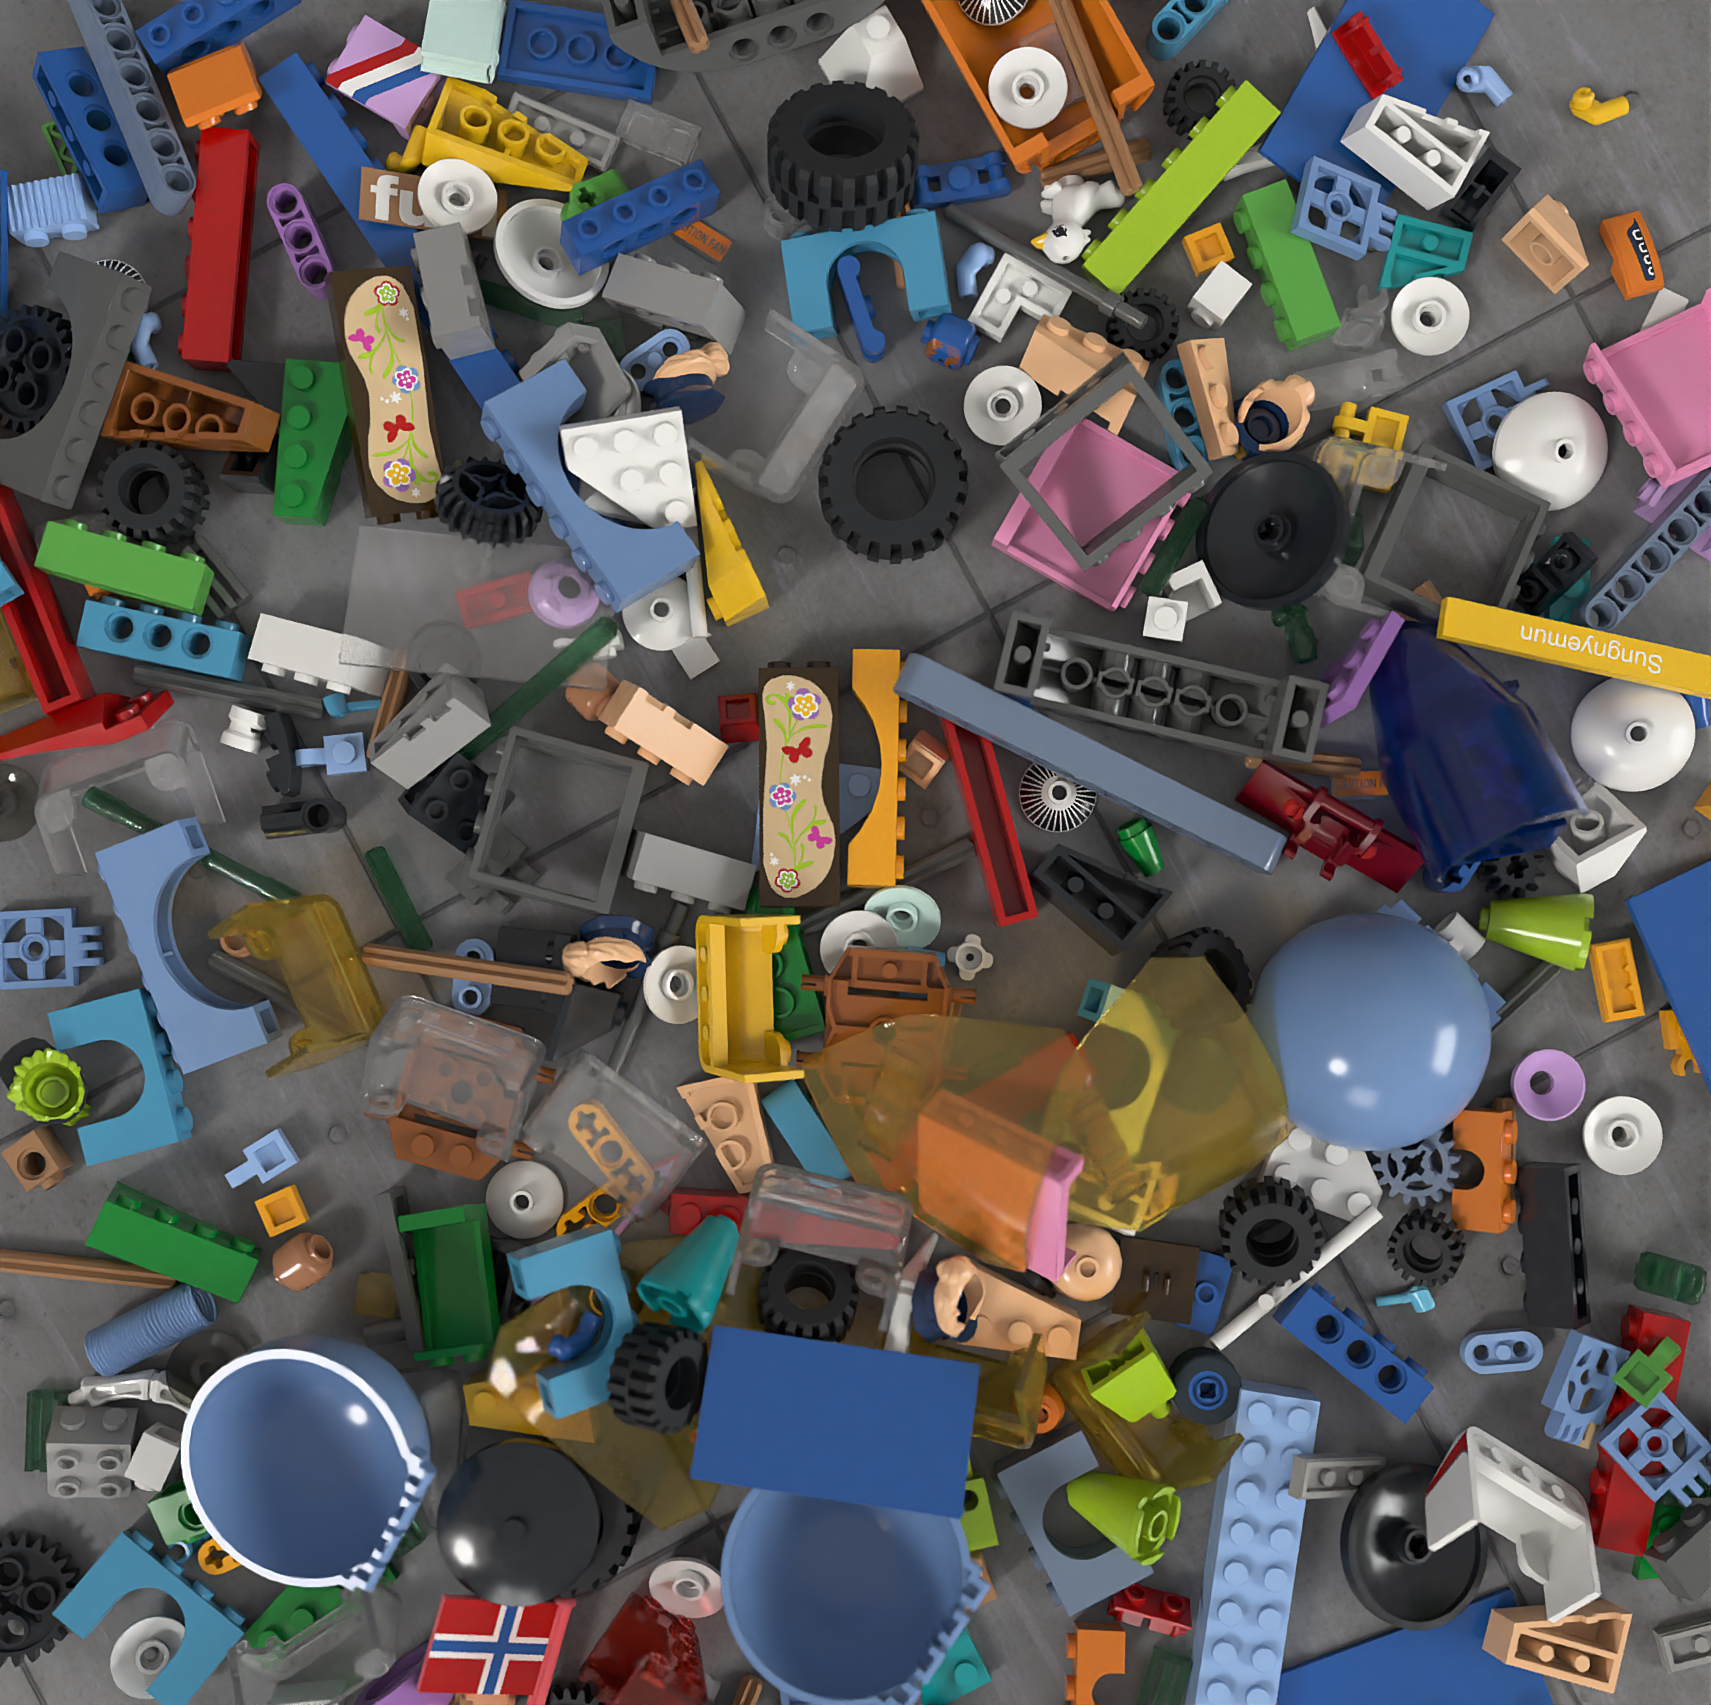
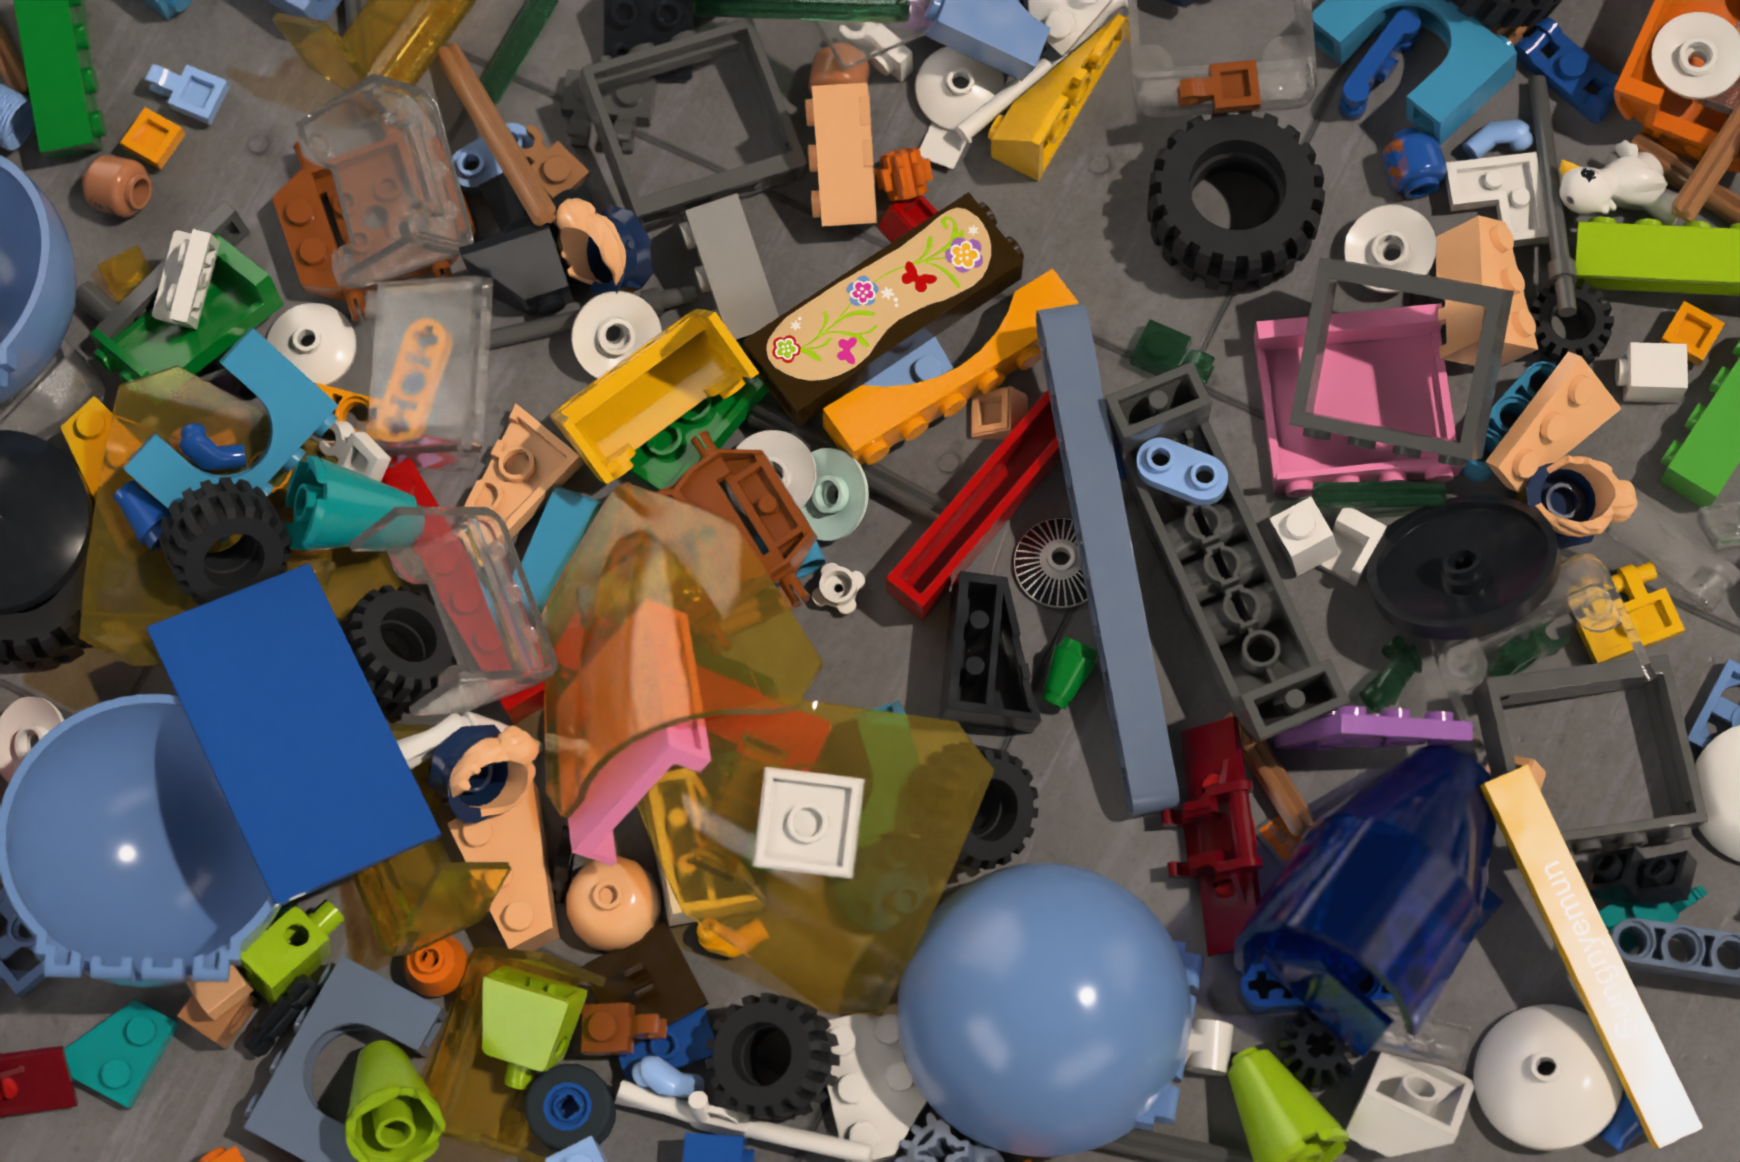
camera: 60 degrees right, 15 degrees down
none -> blue cone [113,480,171,551]
none -> white bracket [152,229,220,330]
none -> black axle [243,974,320,1057]
none -> white plate [319,421,391,482]
none -> medium nougat plate [520,124,590,200]
none -> dark orange plate [581,1003,667,1056]
none -> light blue arm [632,1056,704,1098]
none -> white tile [753,767,865,878]
none -> orange gear [874,147,933,201]
none -> clear green plate [1130,319,1215,384]
none -> light blue plate [1136,437,1228,506]
none -> dark orange plate [1176,60,1261,114]

